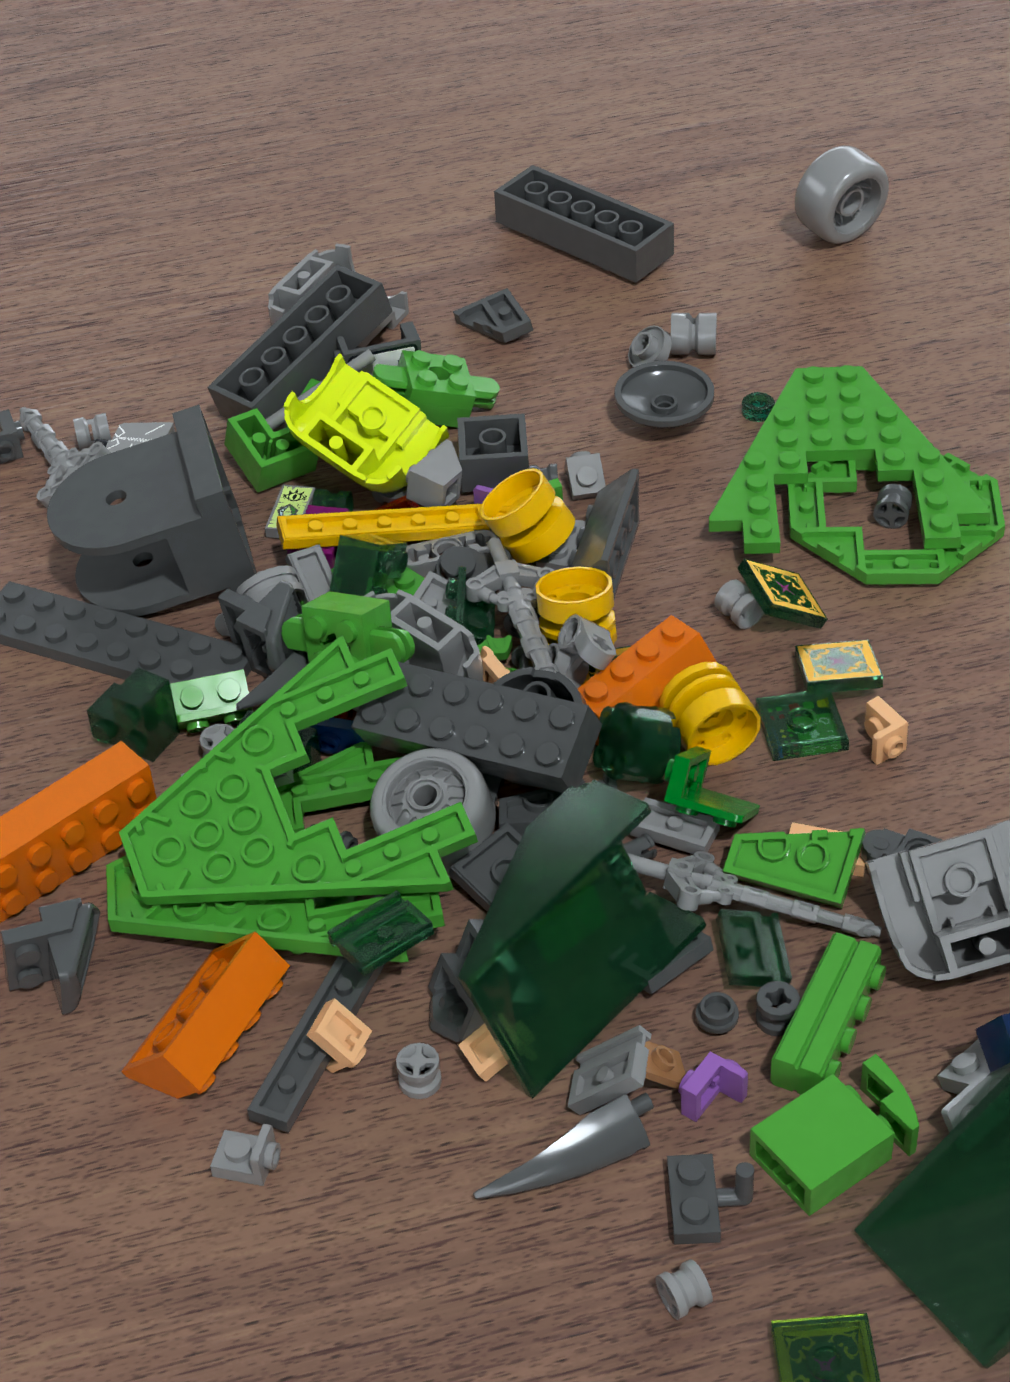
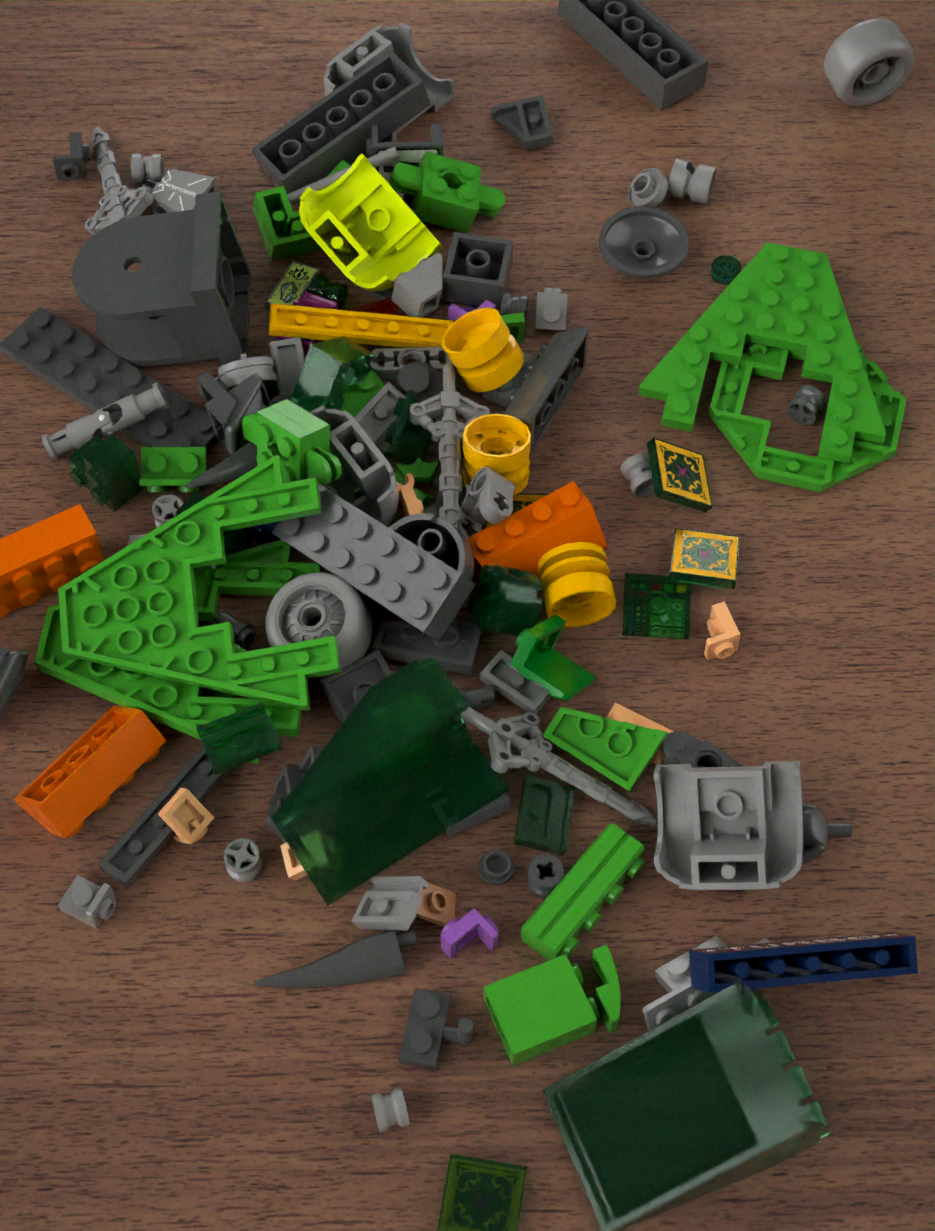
camera: 10 degrees right, 15 degrees up
none -> light grey piece [42,382,169,462]

